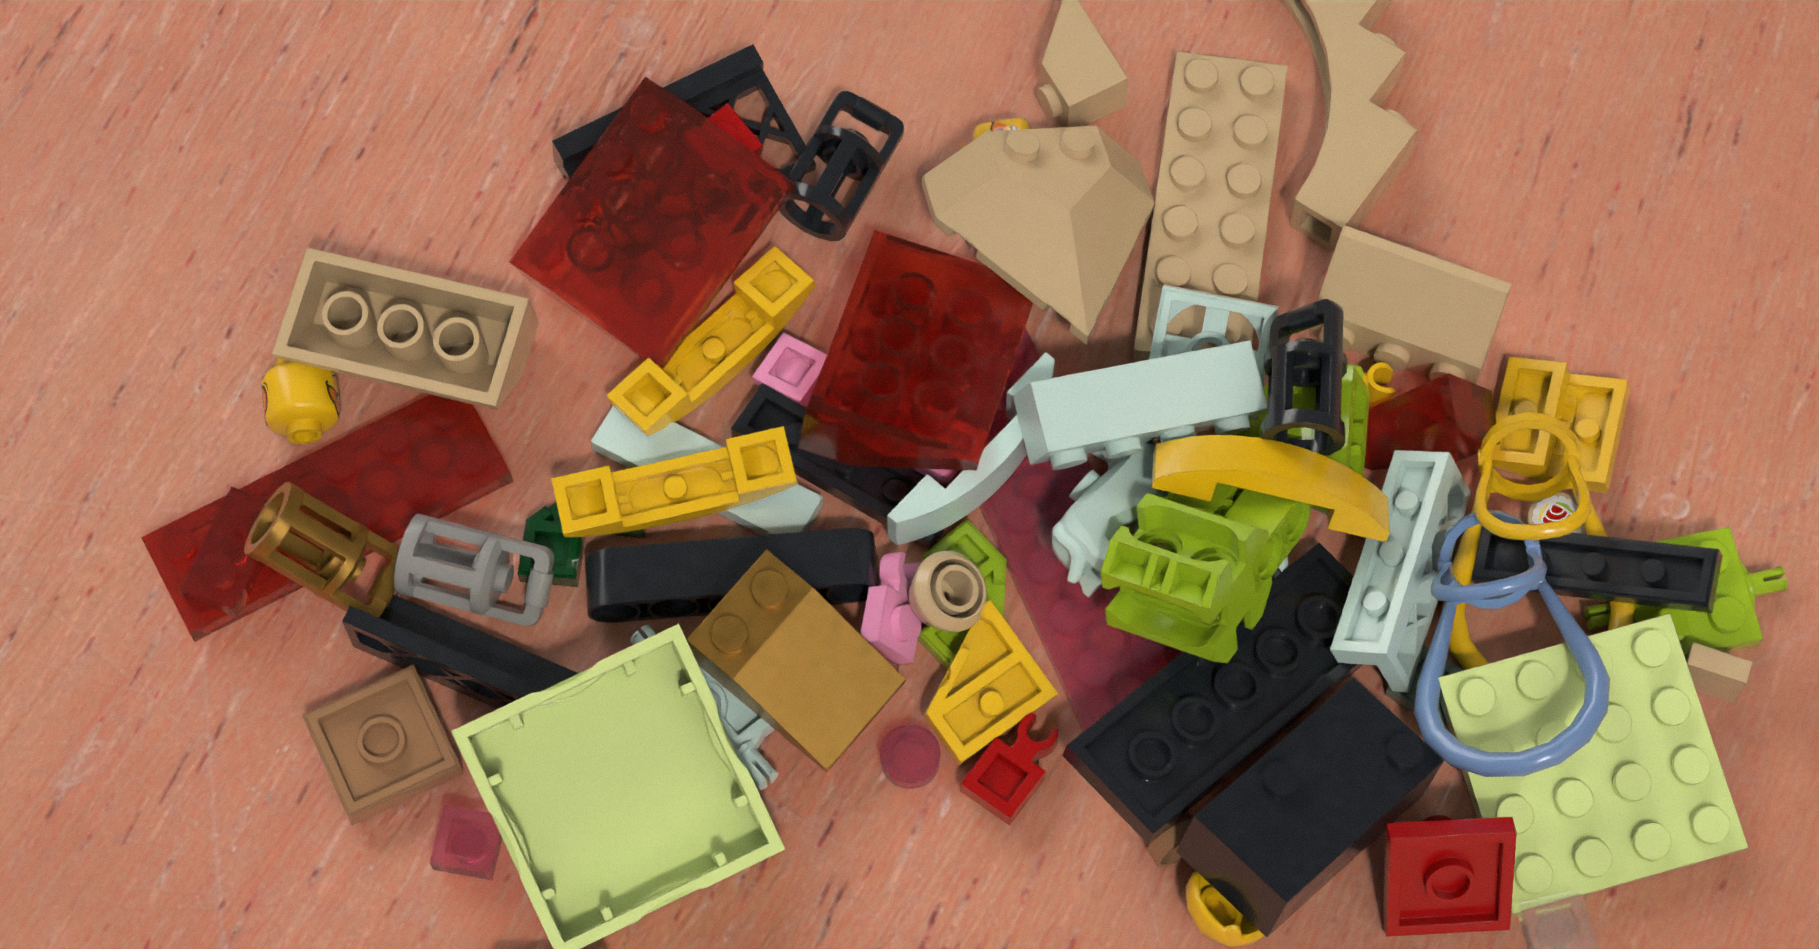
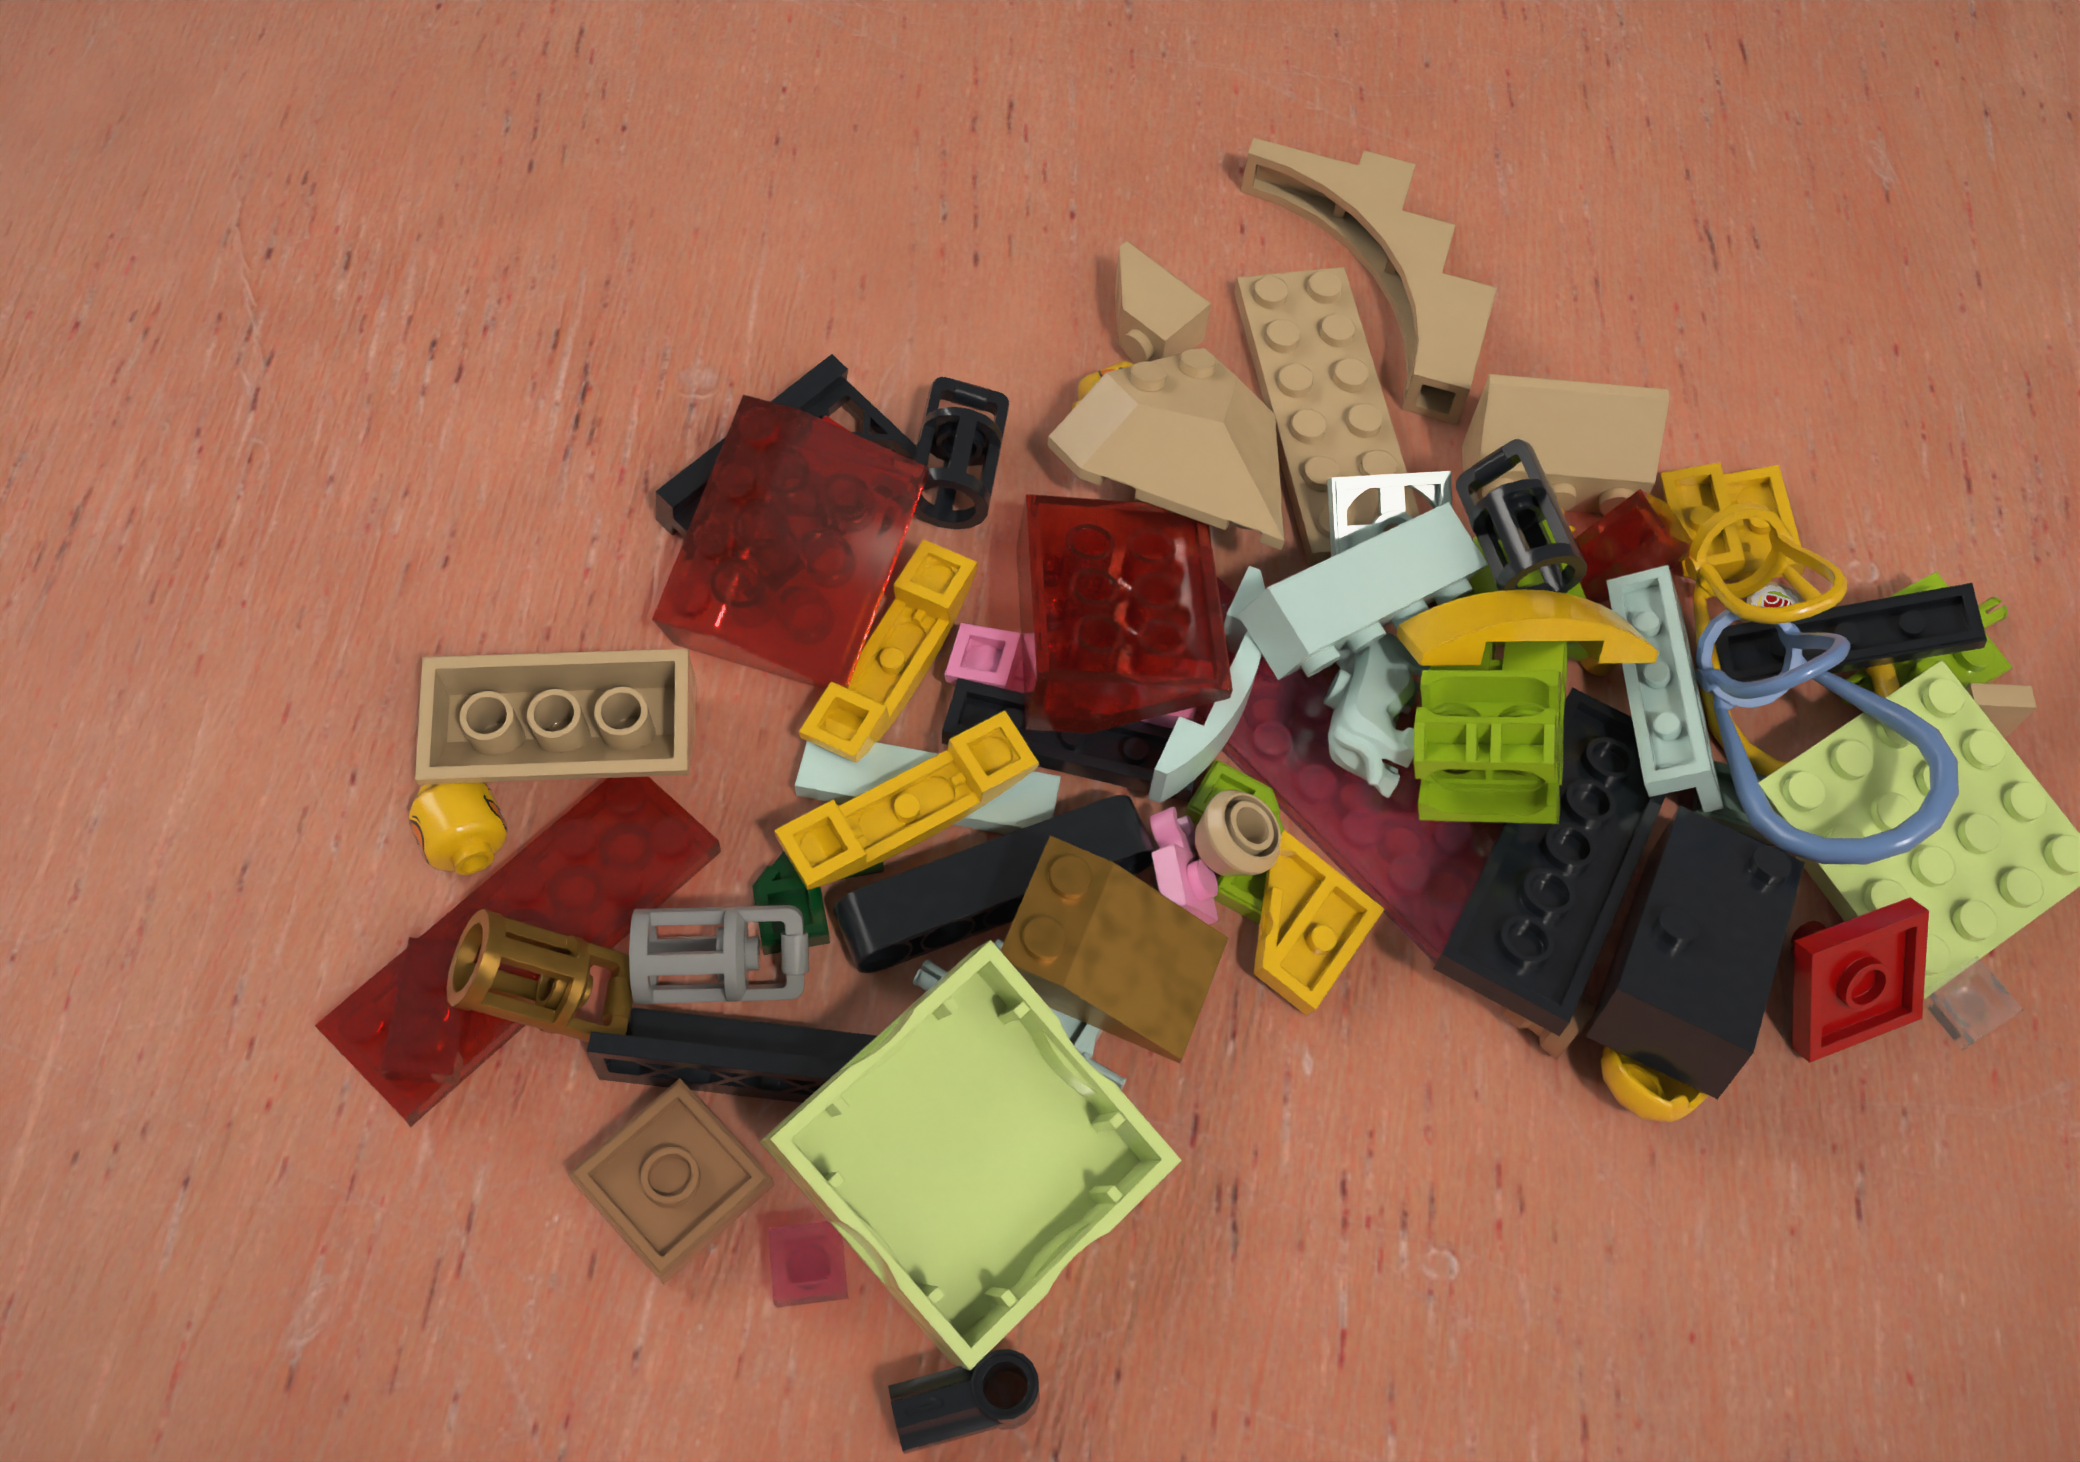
camera: 25 degrees left, 5 degrees down
clear pink tile [880,725,941,789] -> none
red plate [960,713,1059,826] -> none

